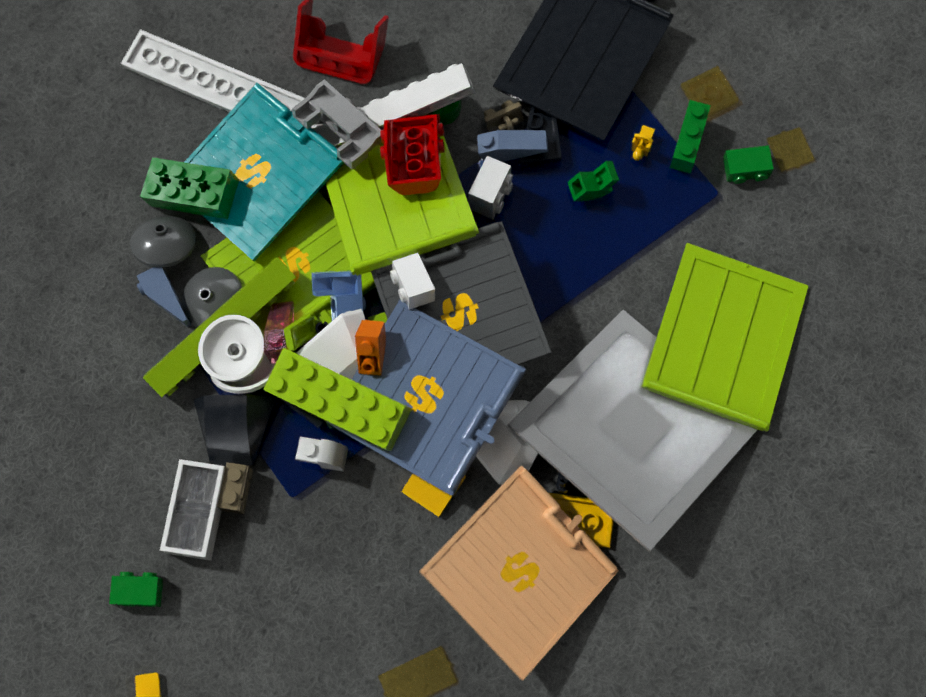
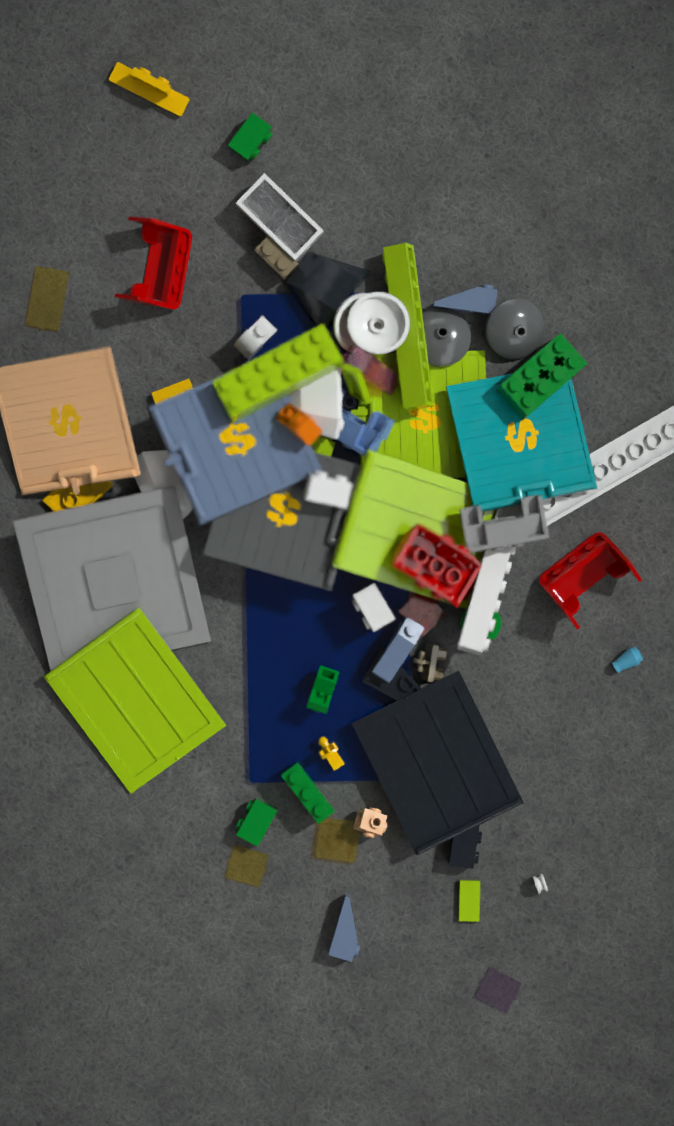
camera: 120 degrees right, 15 degrees up
none -> red windscreen [114,216,192,309]
none -> sand blue slope [328,894,360,962]
none -> light nougat brick [353,808,387,839]
none -> clear red piece [398,593,446,637]

